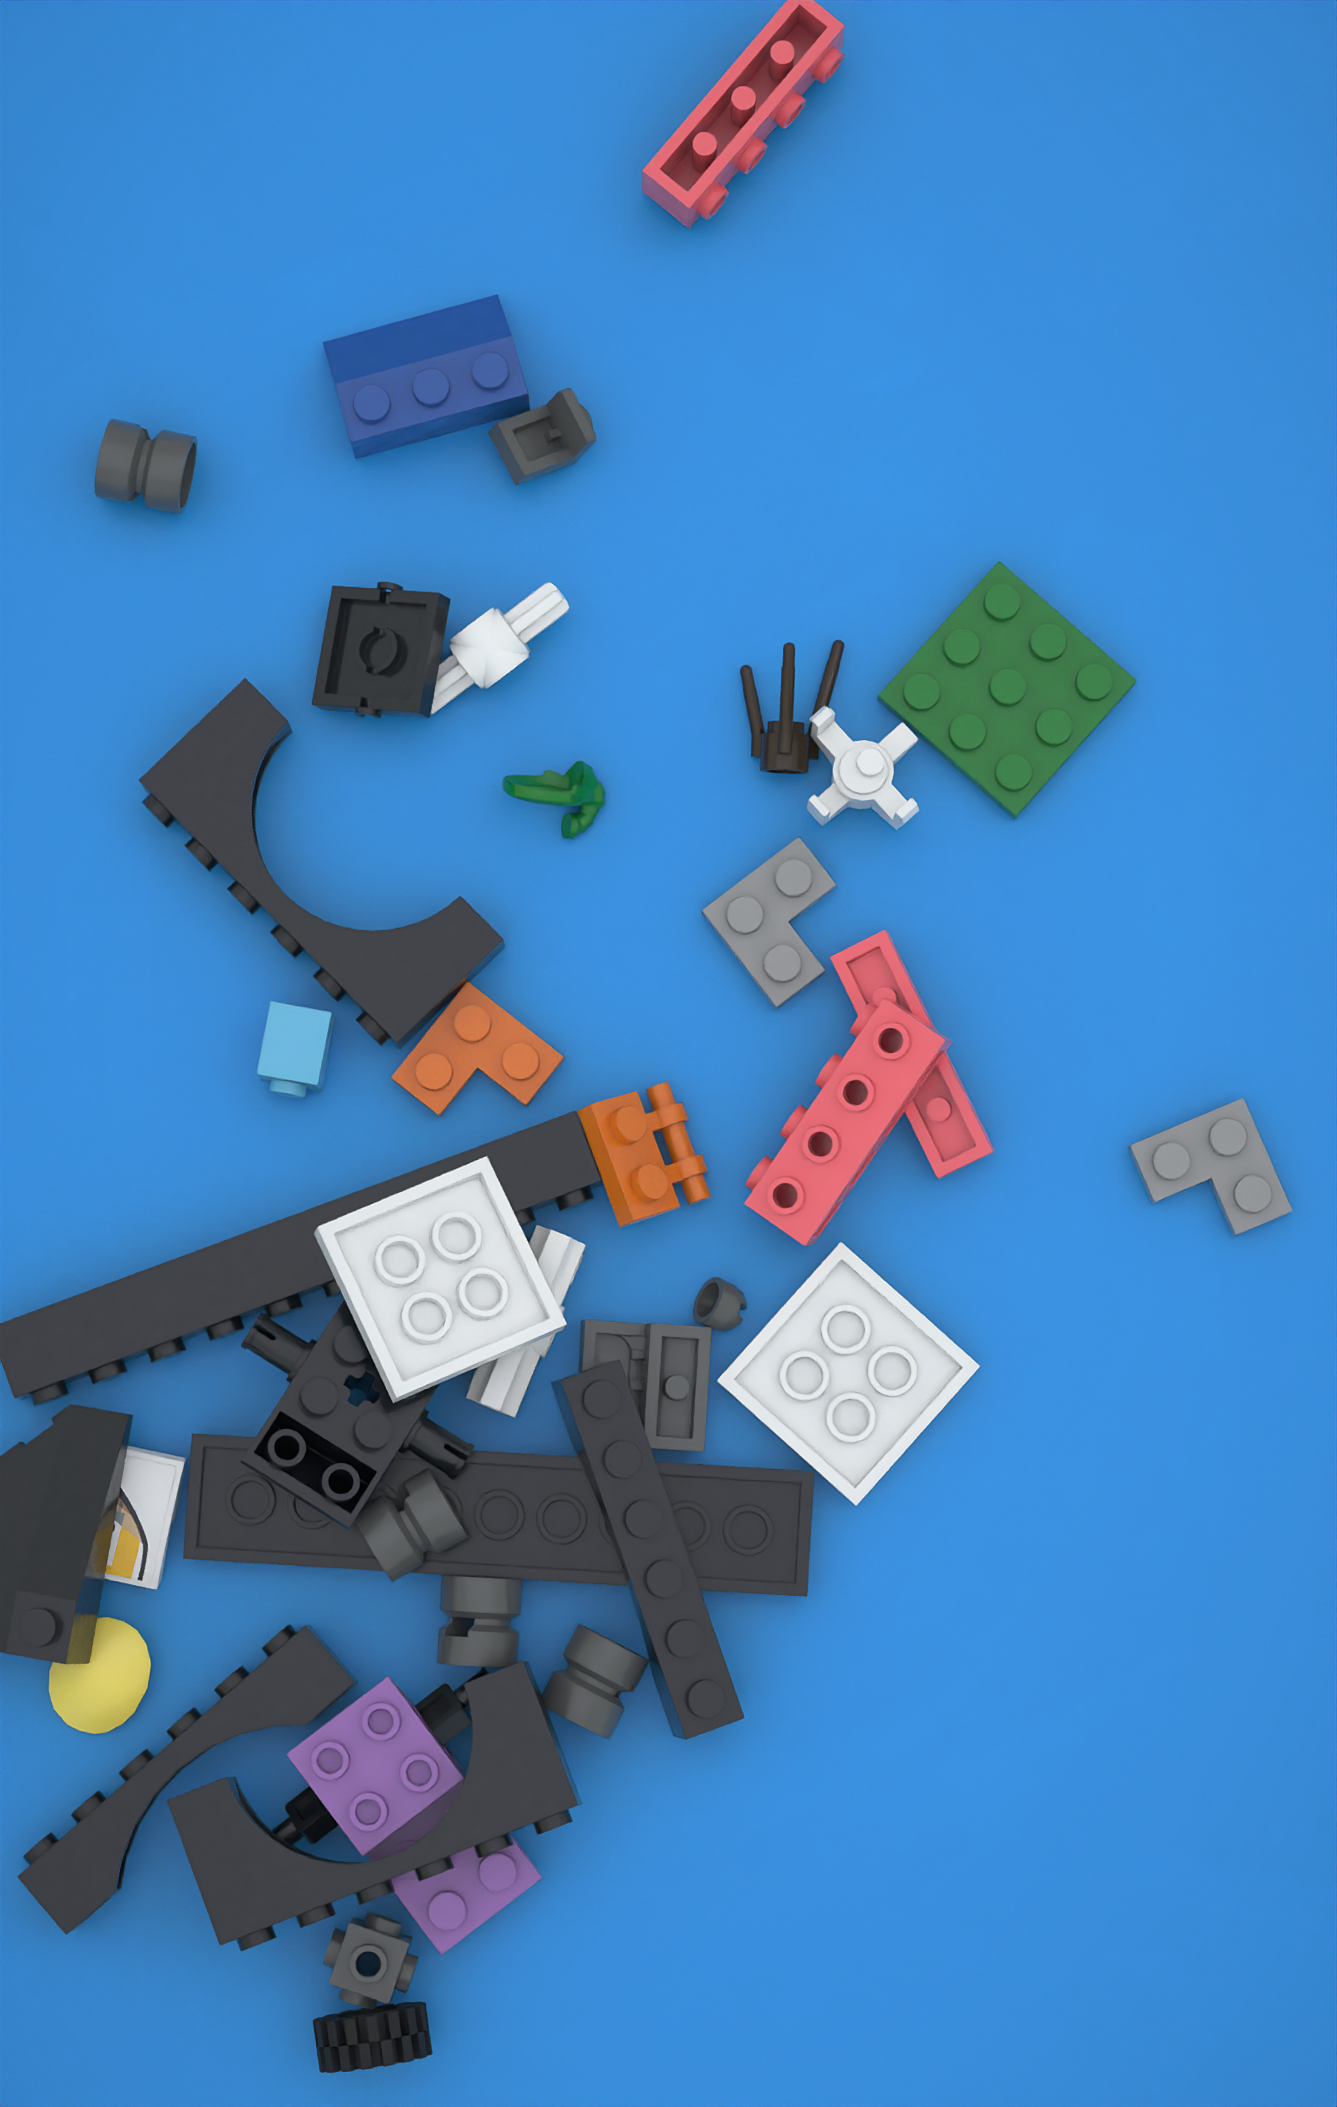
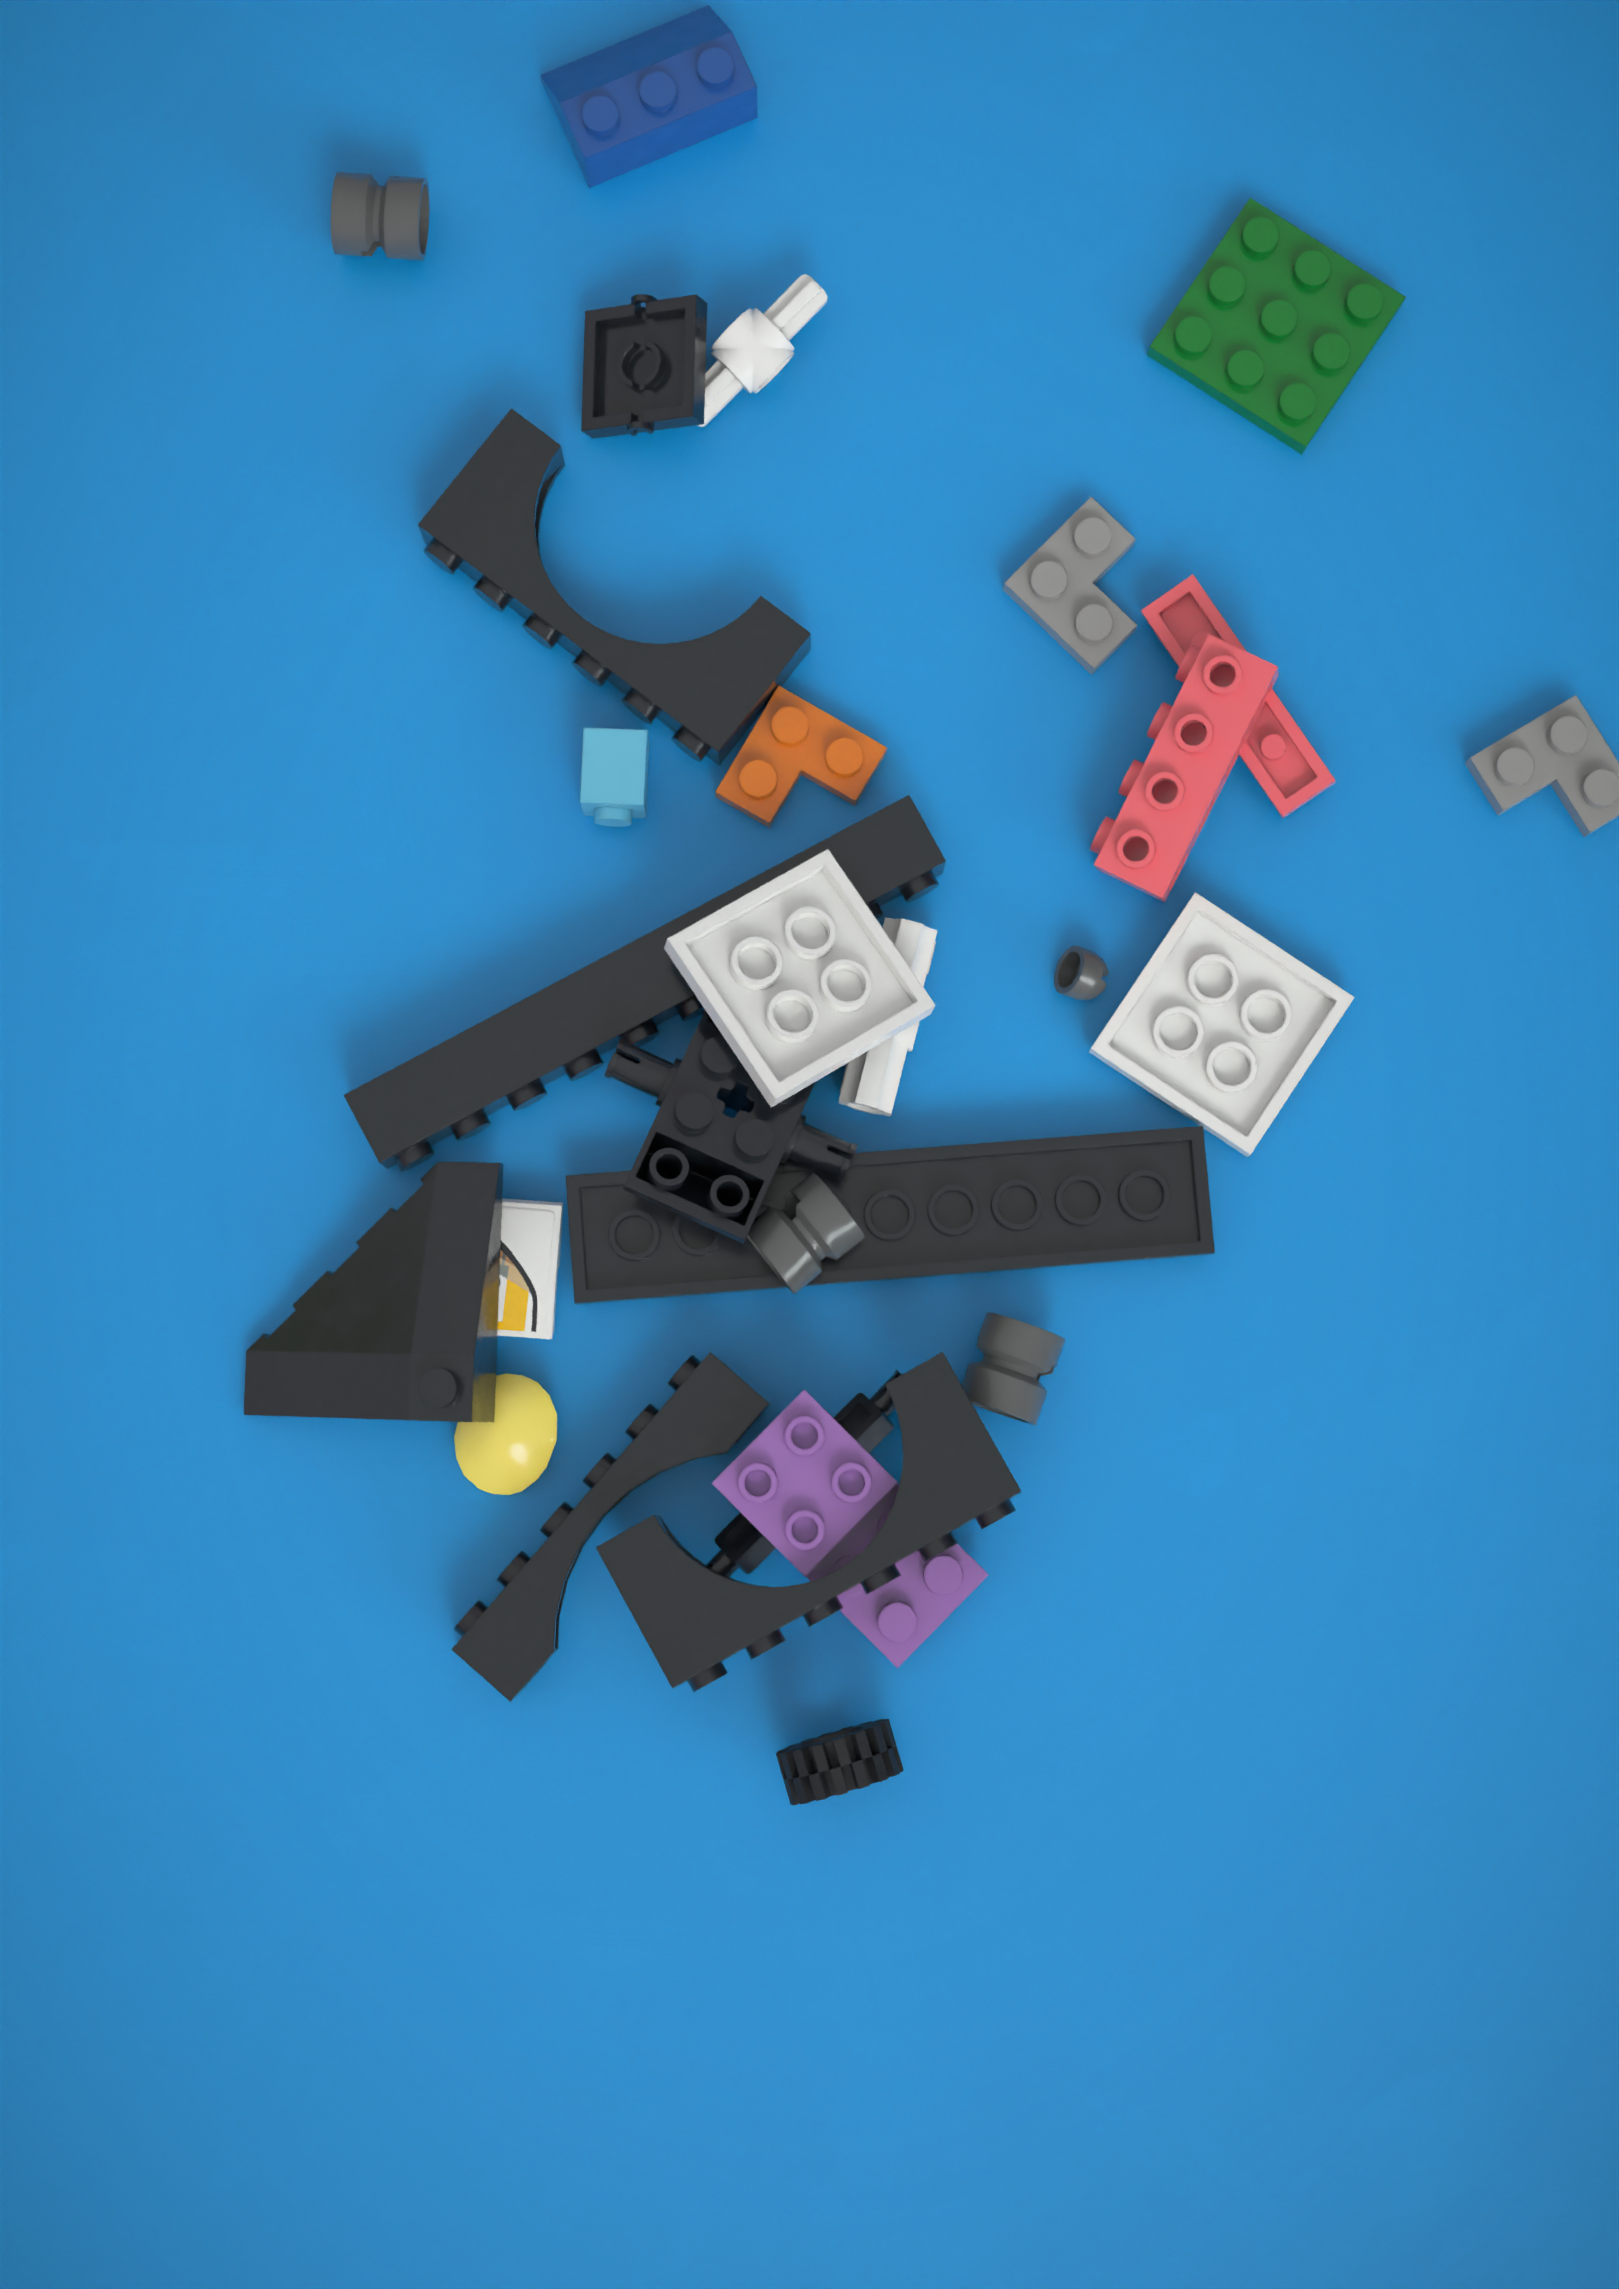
camera: 10 degrees left, 0 degrees up
dark grey brick [323,1912,419,2010] -> none
dark grey wheel [437,1575,522,1668] -> none
dark grey bracket [488,388,596,485] -> none
green piece [502,761,606,839] -> none
black arch [550,1359,745,1740] -> none
orange plate [576,1081,711,1227] -> none
dark grey slope [578,1319,712,1452] -> none
dark brown plant [740,640,844,774] -> none
white piece [807,706,919,830] -> none

